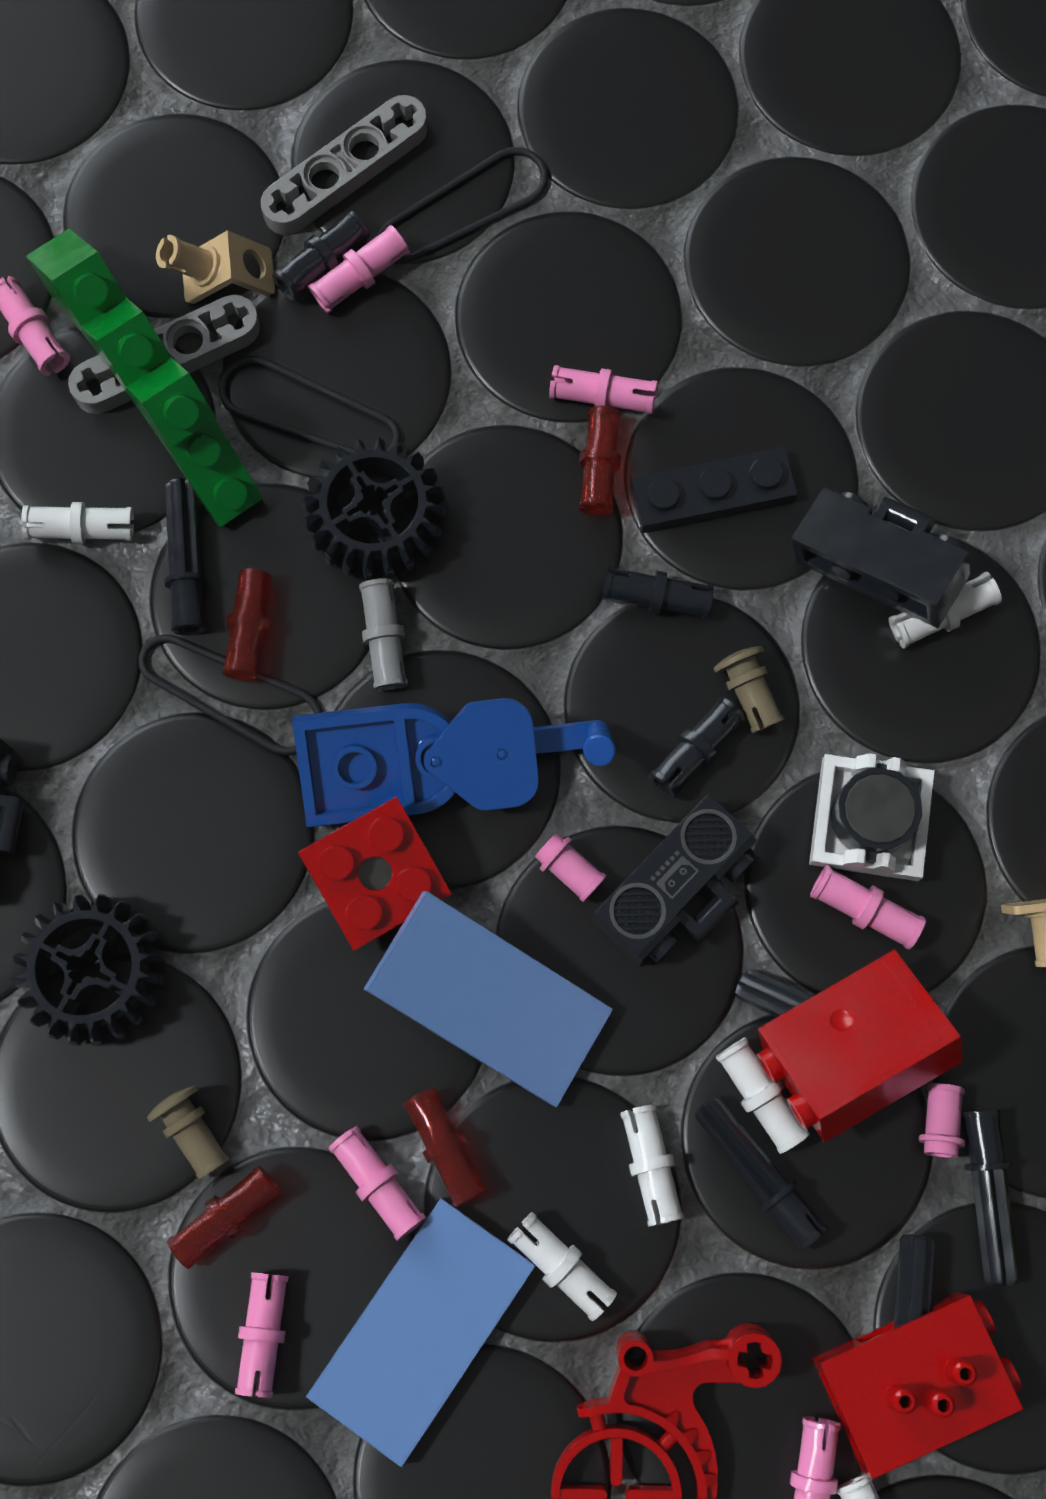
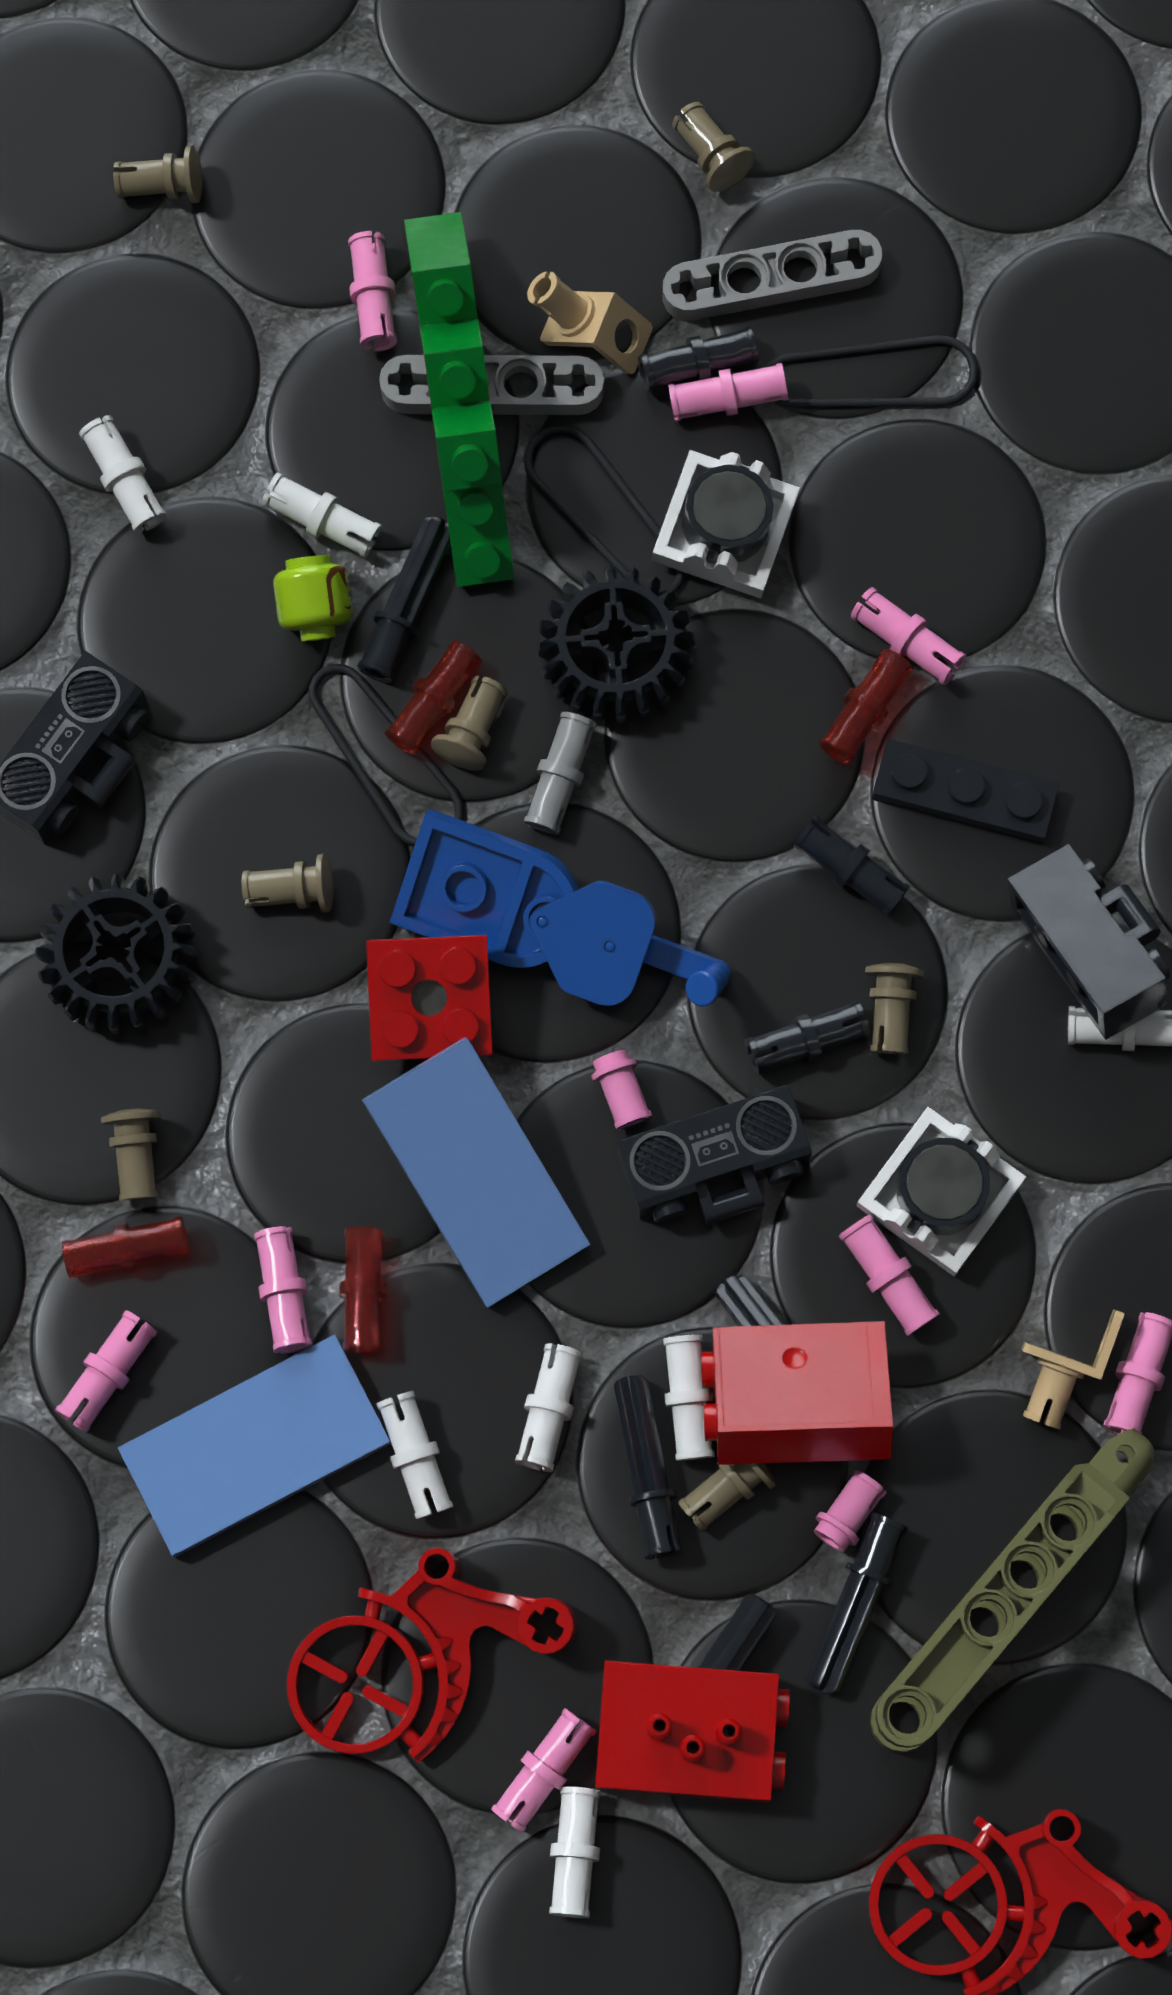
camera: 30 degrees right, 0 degrees up
none -> dark tan pin [241,853,335,913]
none -> lime head [273,555,353,642]
none -> dark tan pin [431,676,508,771]
none -> piece [651,450,800,598]
none -> dark tan pin [672,102,756,192]
none -> dark tan pin [678,1462,776,1532]

